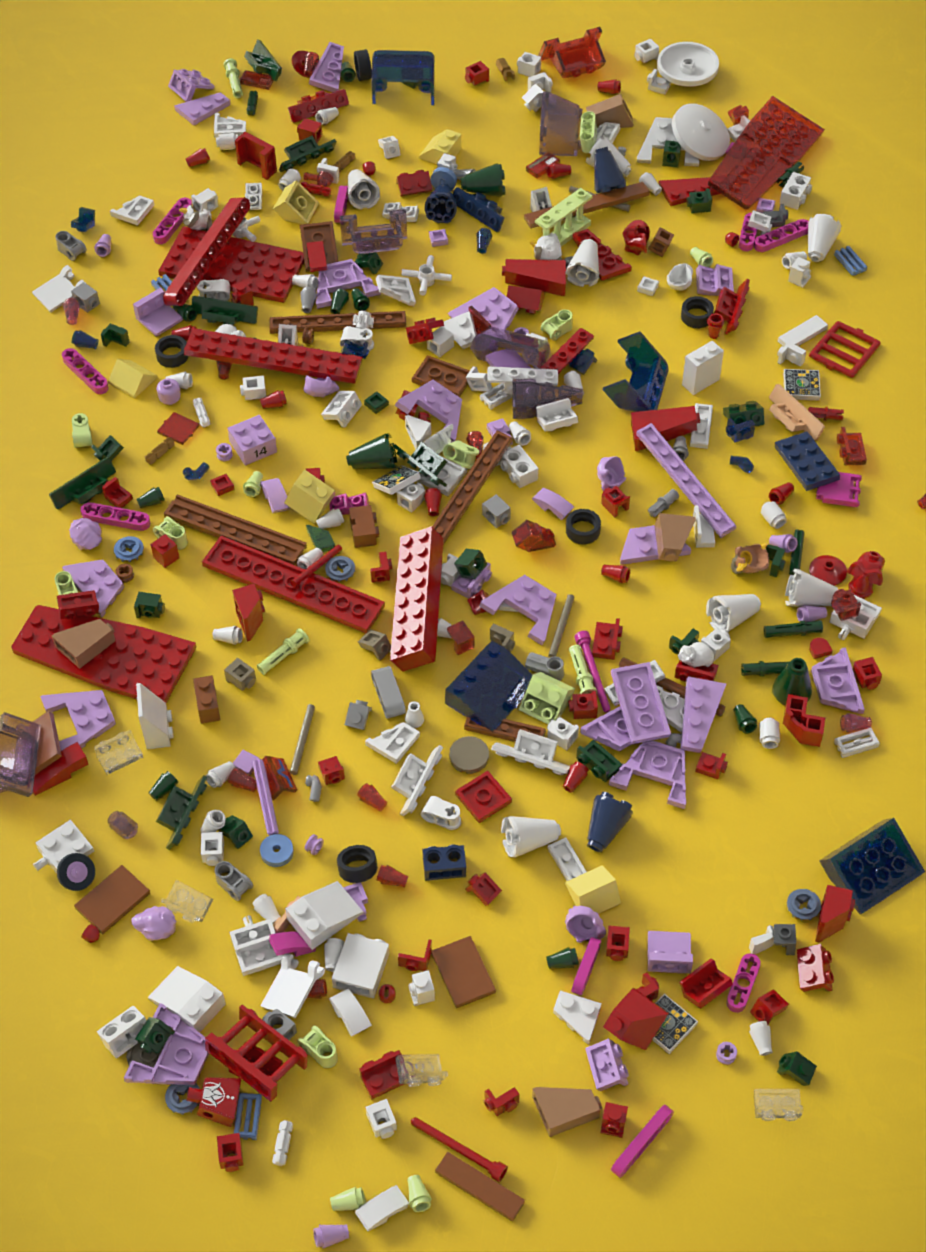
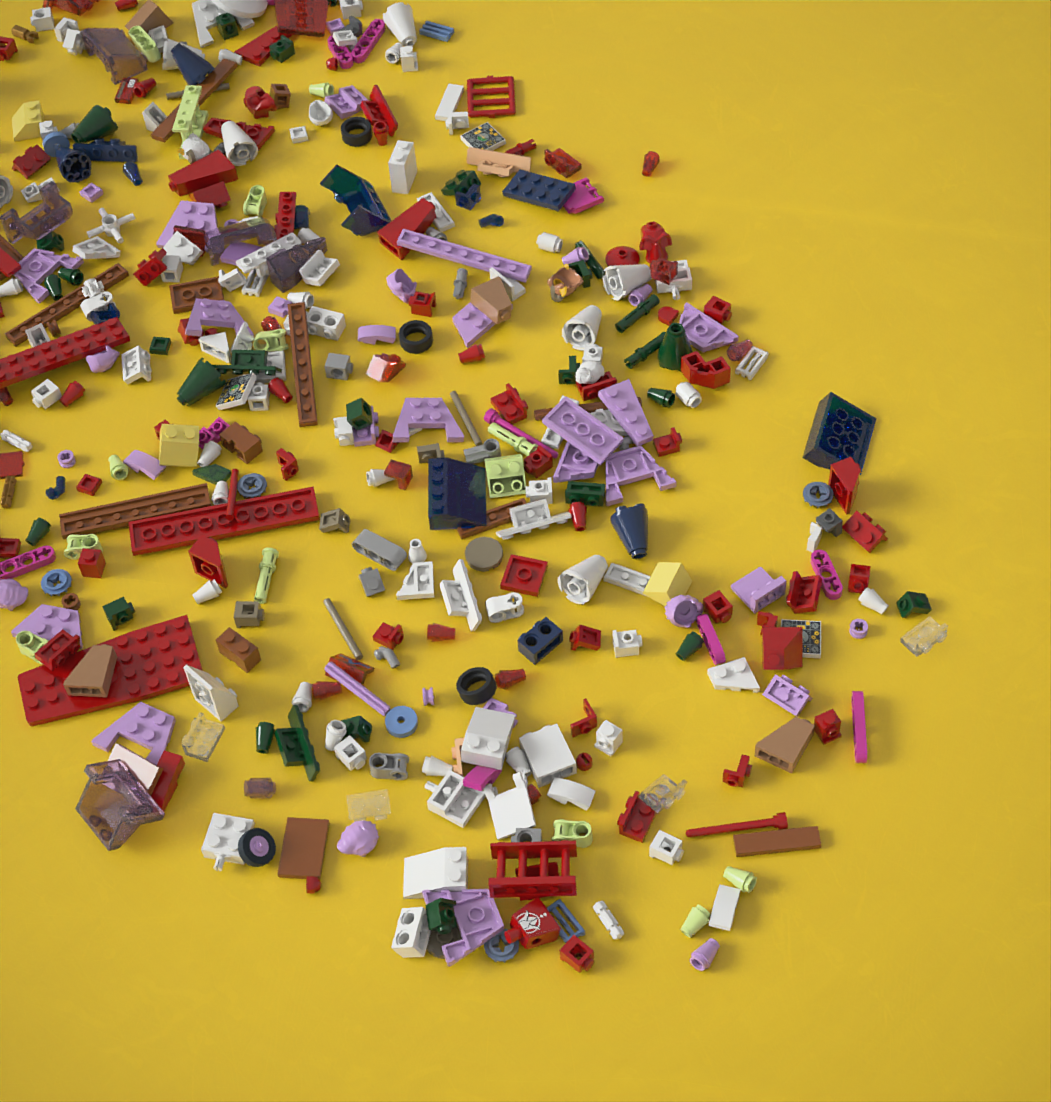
camera: 35 degrees left, 0 degrees up
lavender brick [227,415,277,465] -> none
lavender tile [233,750,260,776] -> none
light grey cone [300,287,317,313] -> none
brick [390,526,444,672] -> none
dark orange tile [431,936,496,1008] -> none
axle [506,675,531,709] -> none
red cone [769,482,794,505] -> none
none -> white brick [612,630,642,658]

